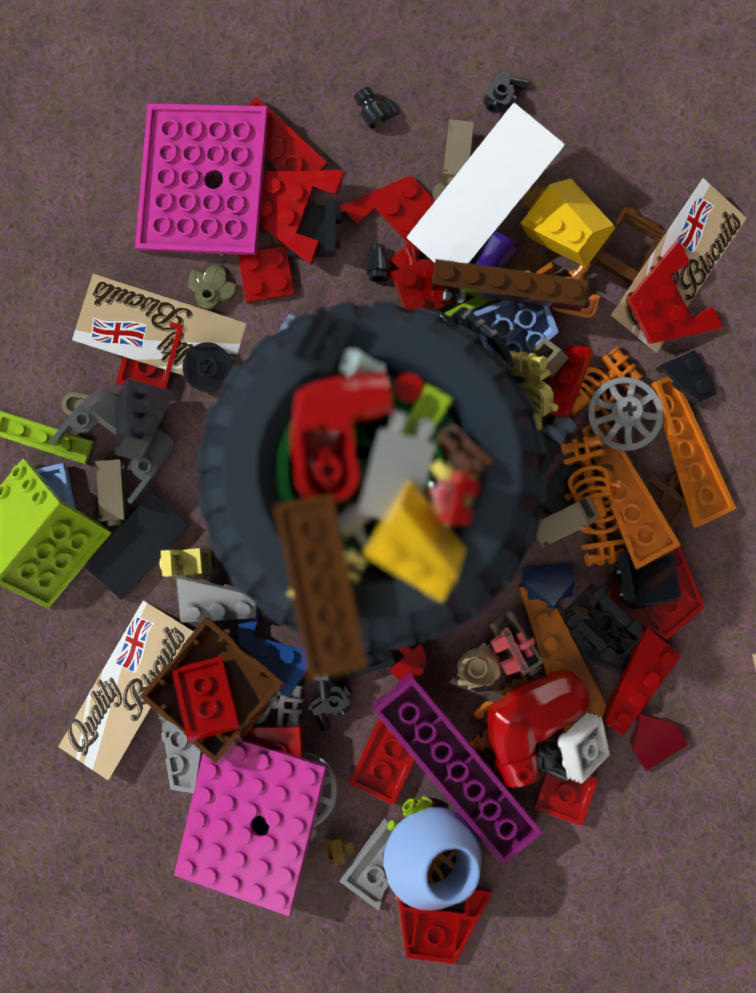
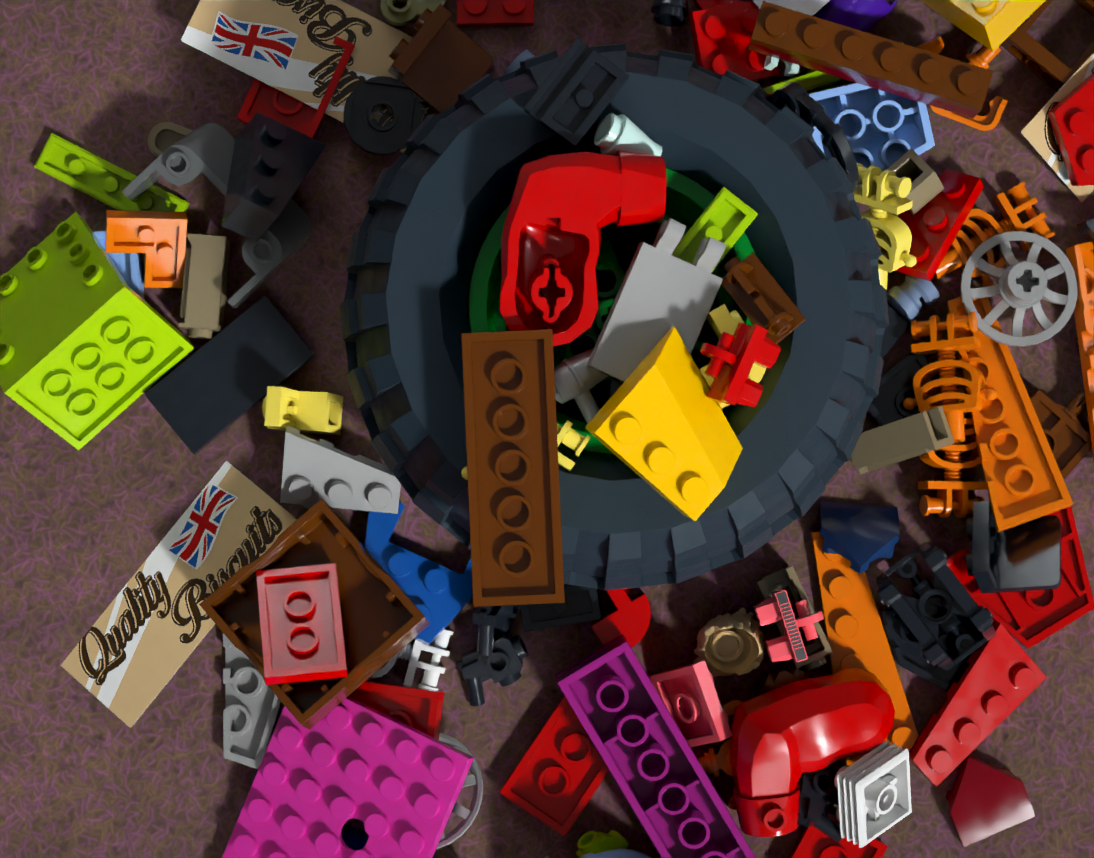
camera: 10 degrees right, 0 degrees up
red tile [395,374,423,403] -> none
none -> orange plate [105,210,187,288]
none -> reddish brown bracket [388,4,493,114]
none -> coral plate [650,660,733,747]

